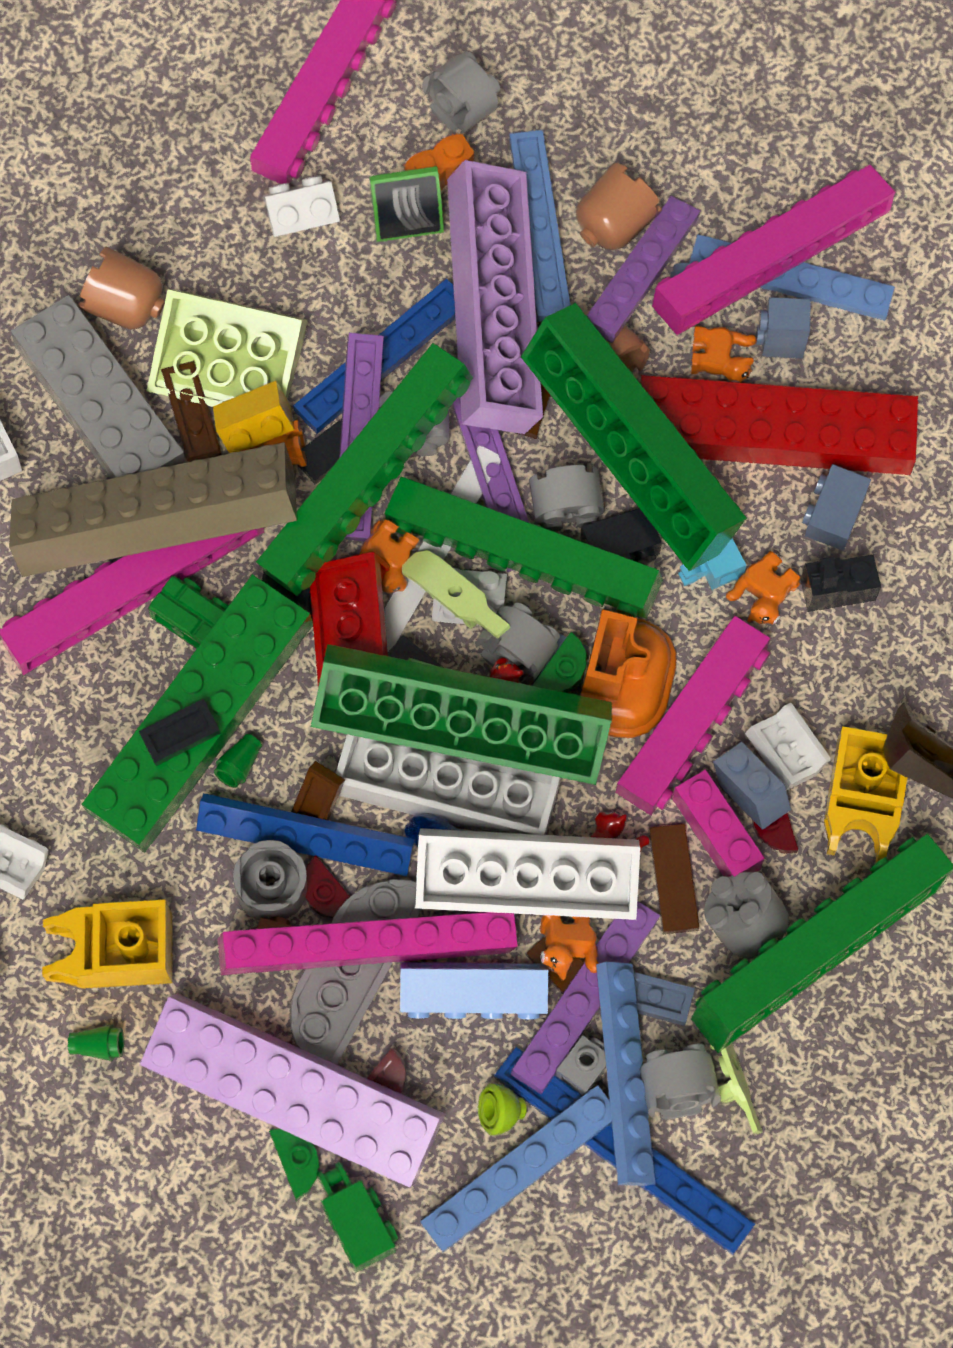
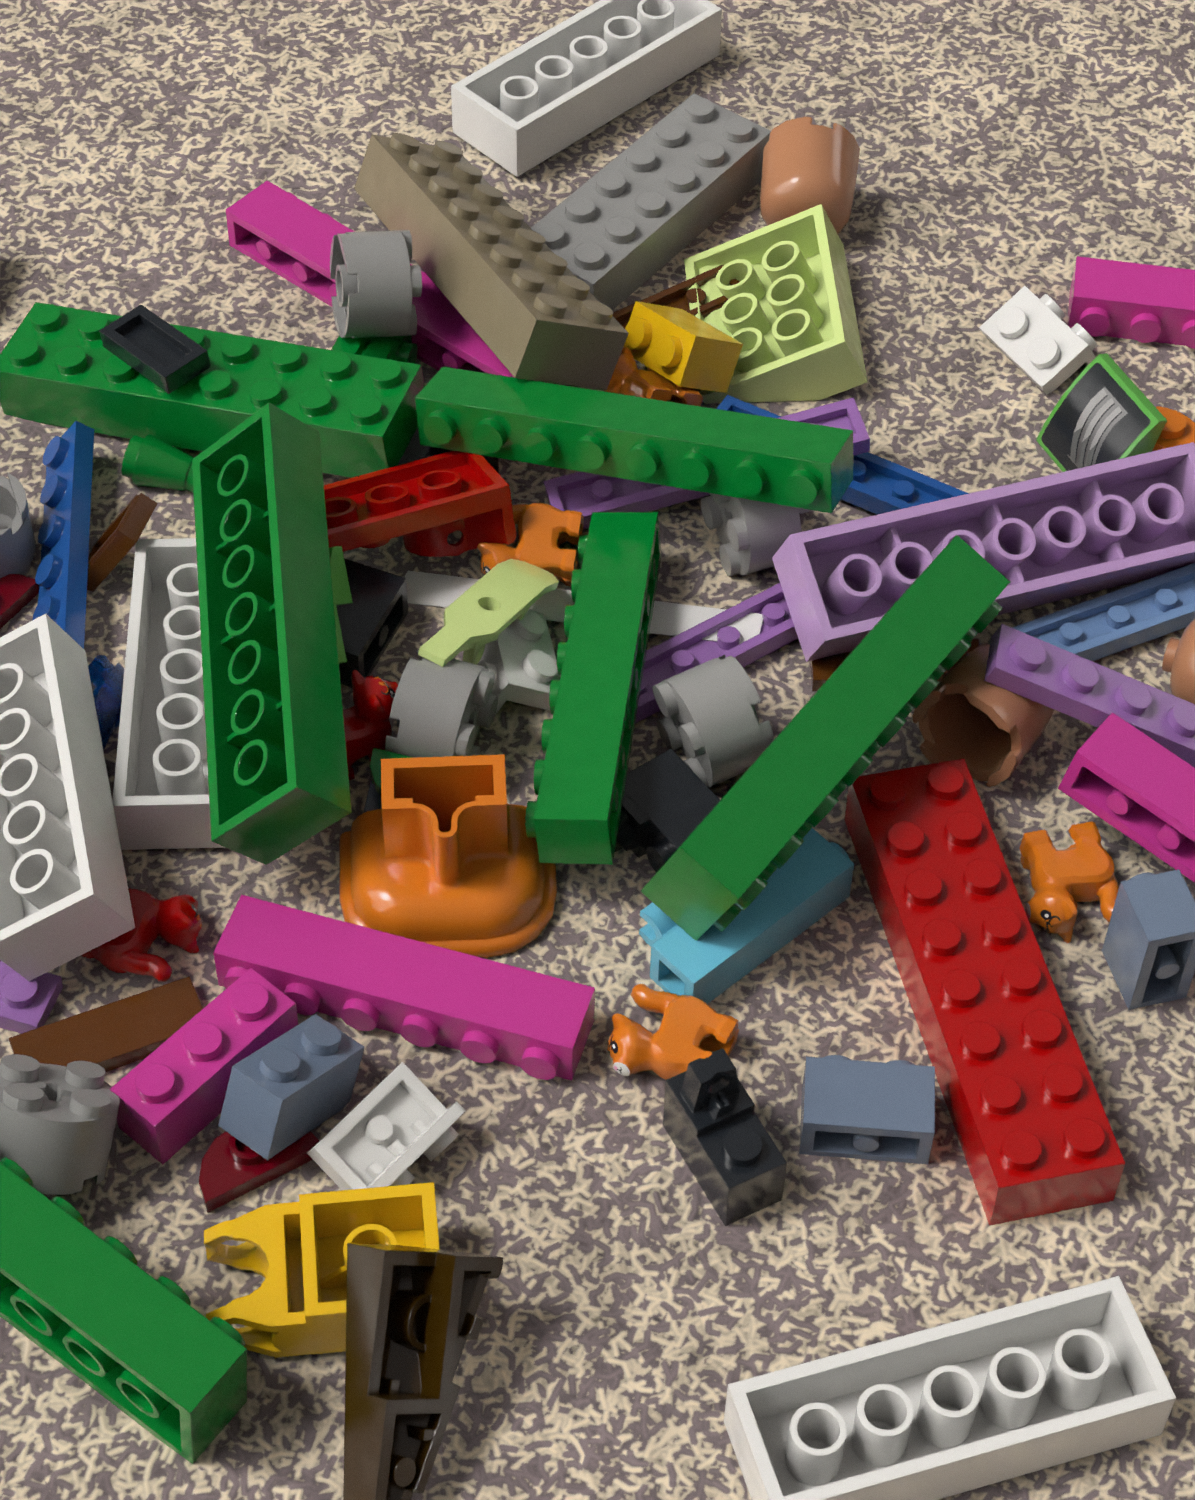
camera: 75 degrees right, 20 degrees down
none -> light grey brick [330,230,422,339]

